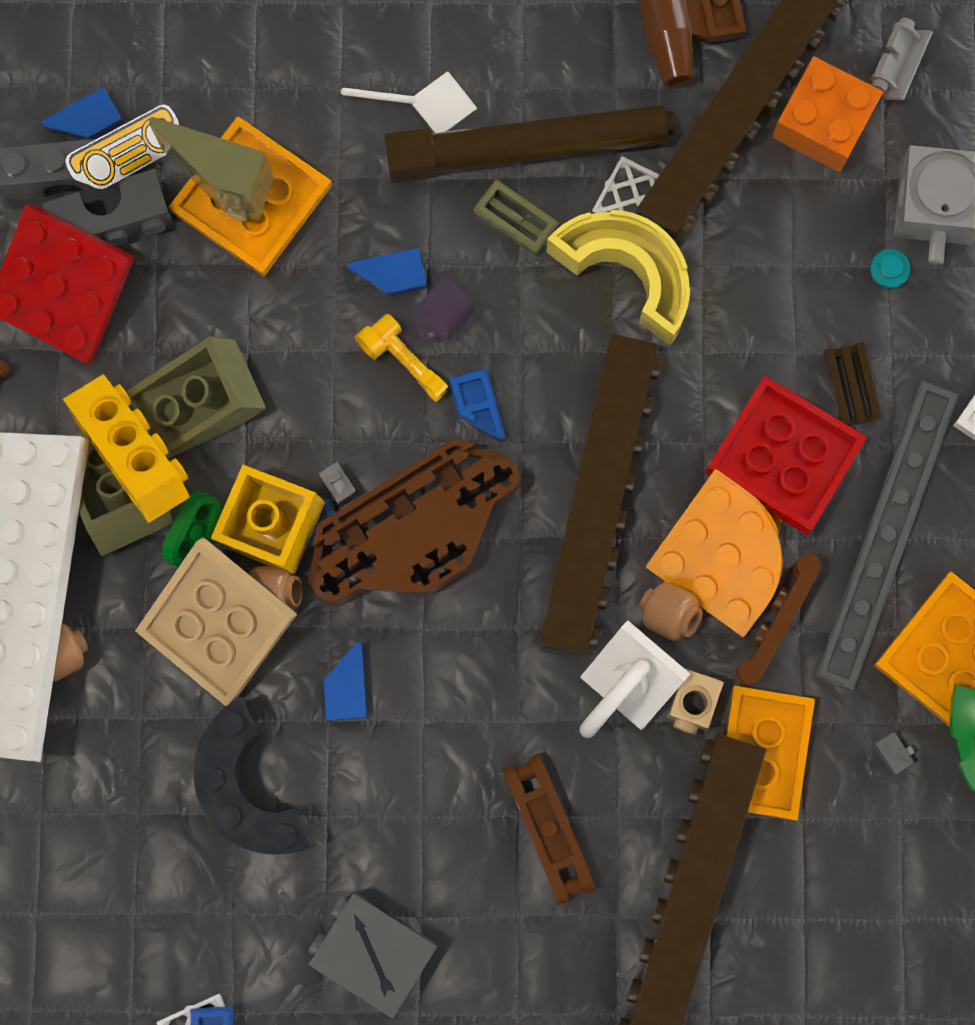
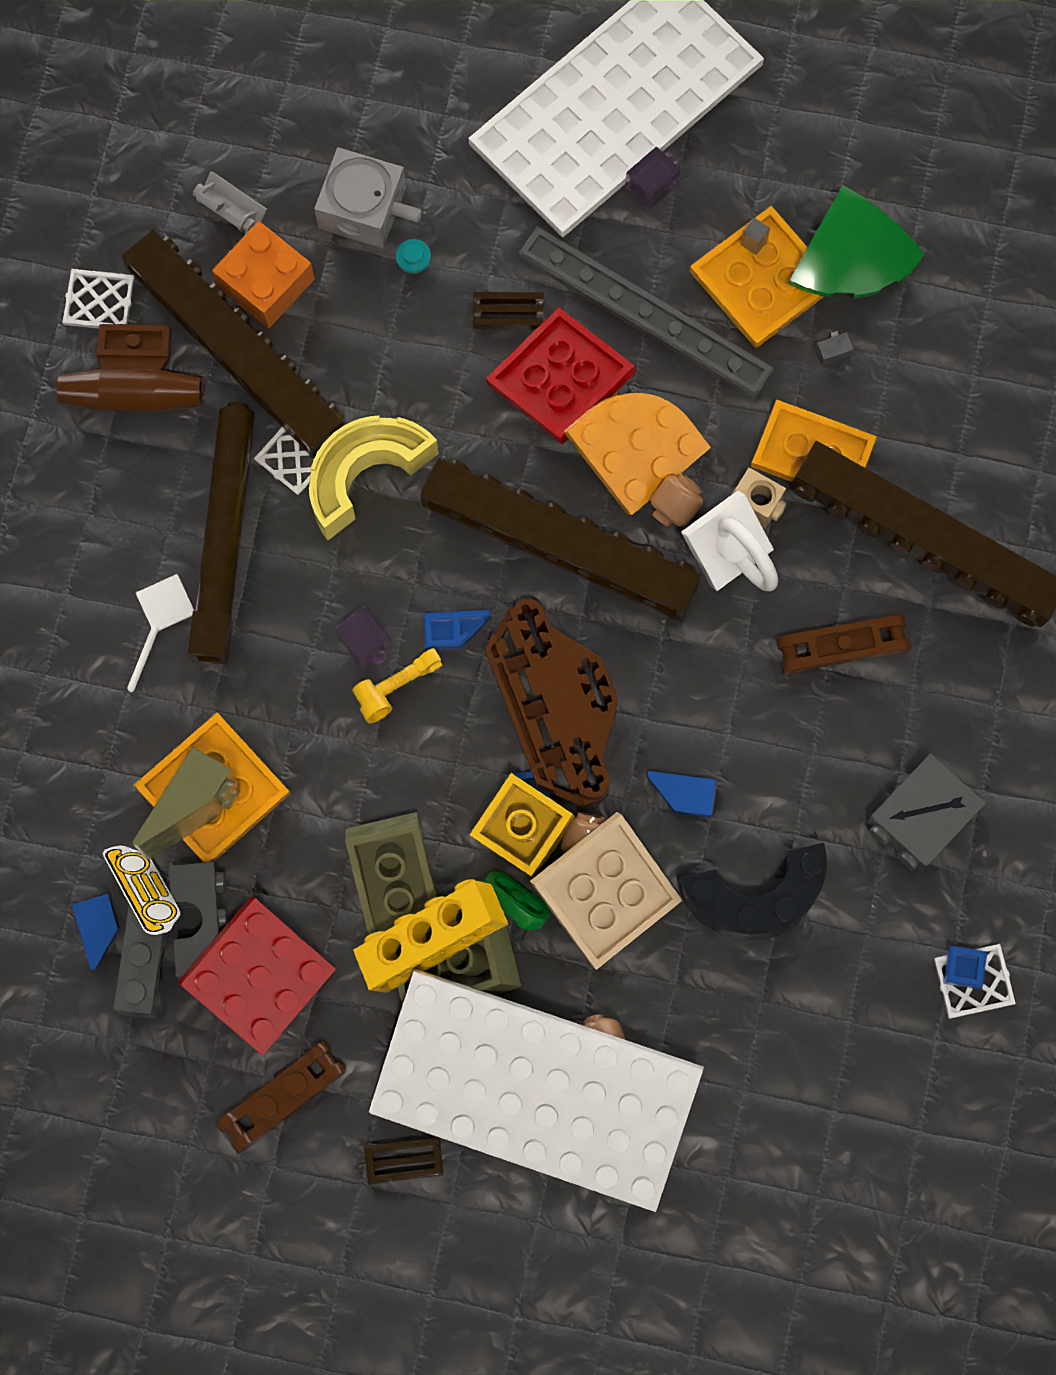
camera: 80 degrees left, 5 degrees down
flat silver piece [318,462,358,507] -> none
blue tile [348,248,427,296] -> none
olive tile [473,179,559,257] -> none
reddish brown plate [734,554,821,687] -> none

